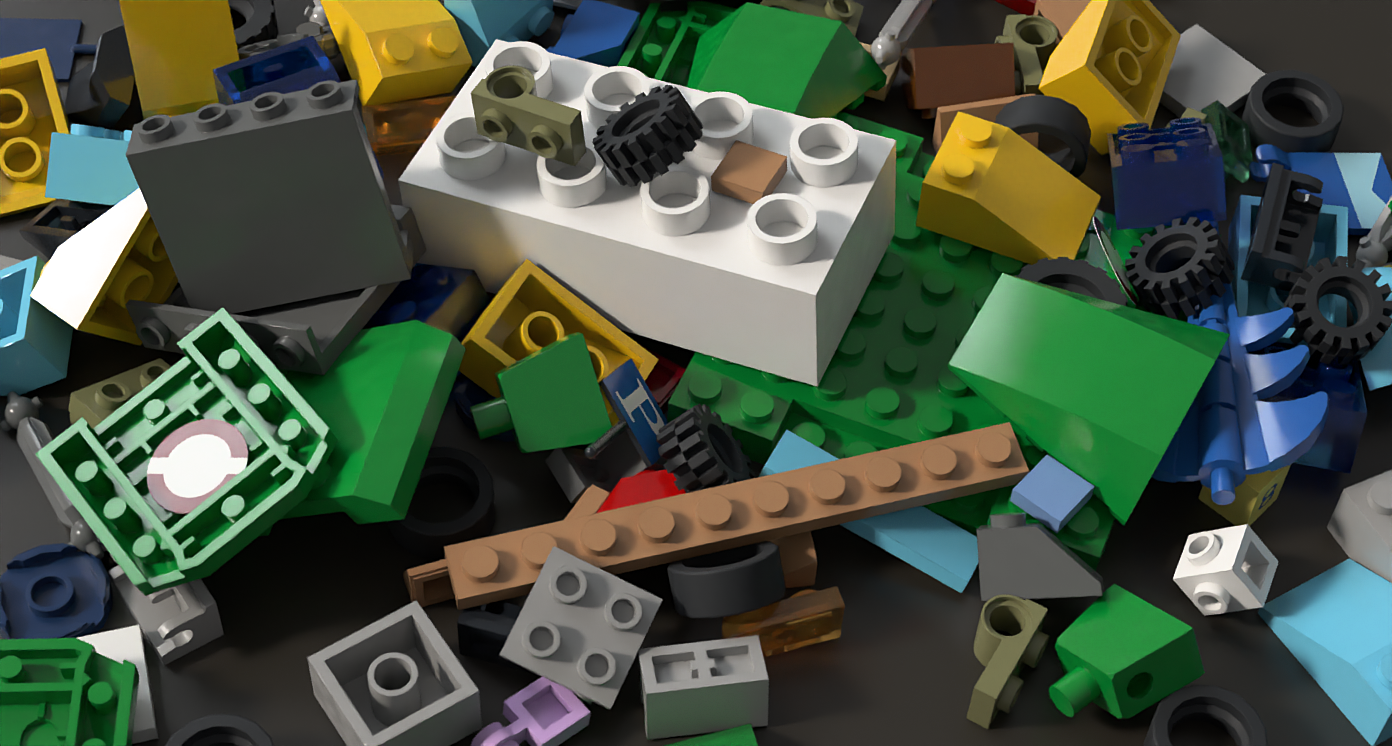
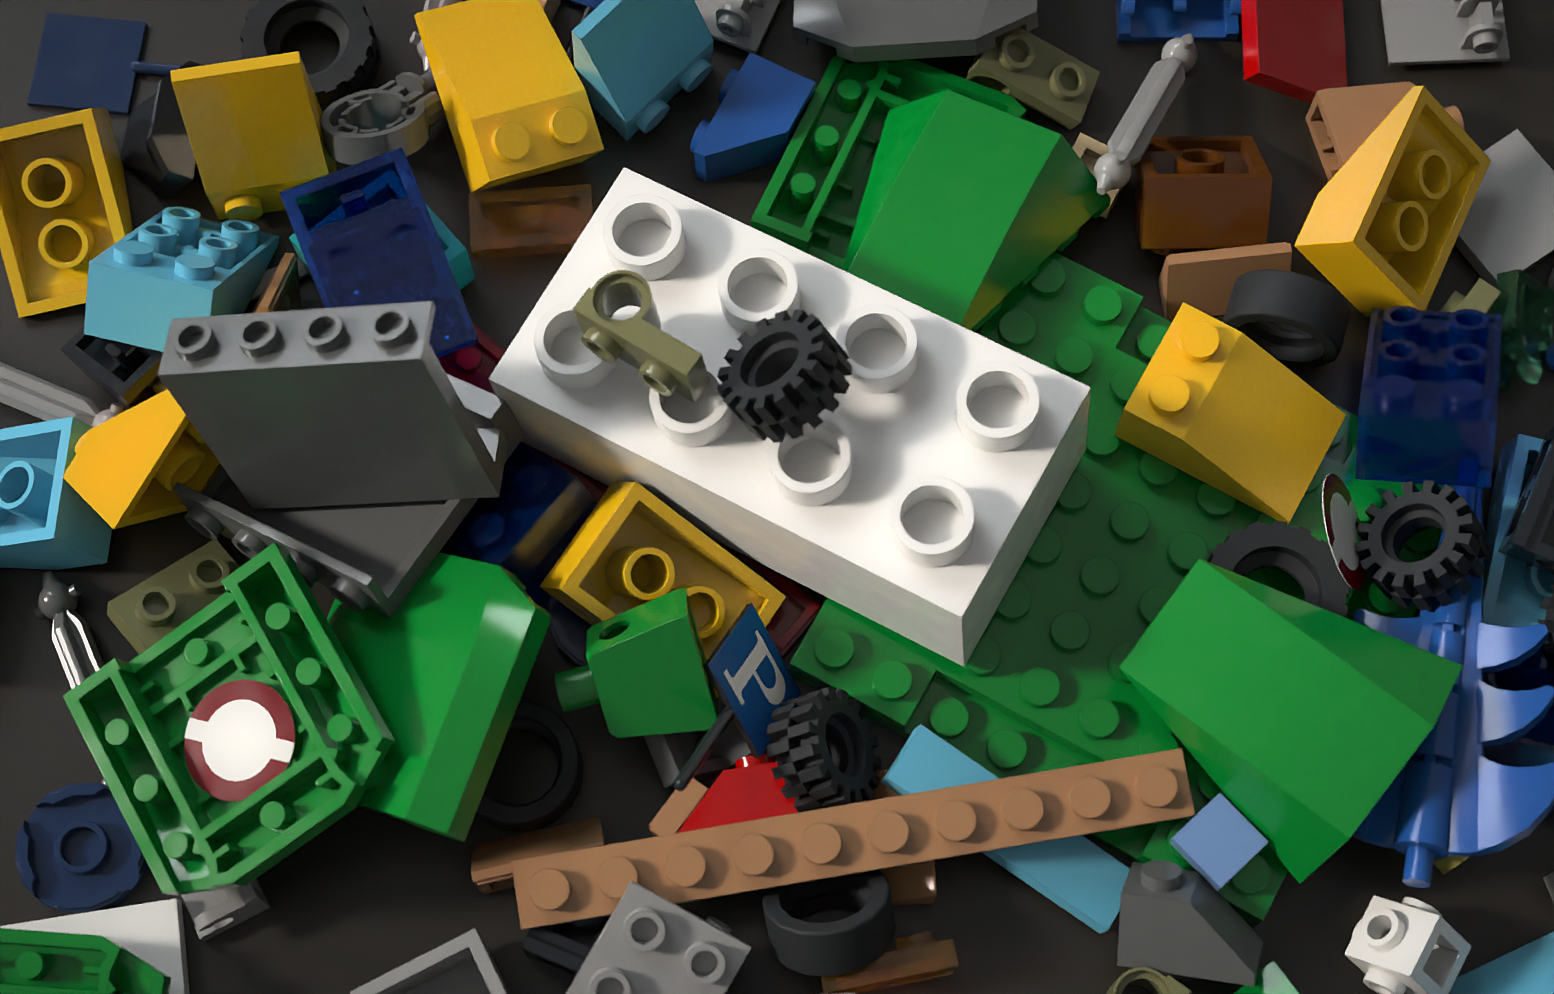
camera: 10 degrees right, 20 degrees up
medium nougat tile [711,140,787,204] -> none
olive plate [995,14,1058,96] -> none

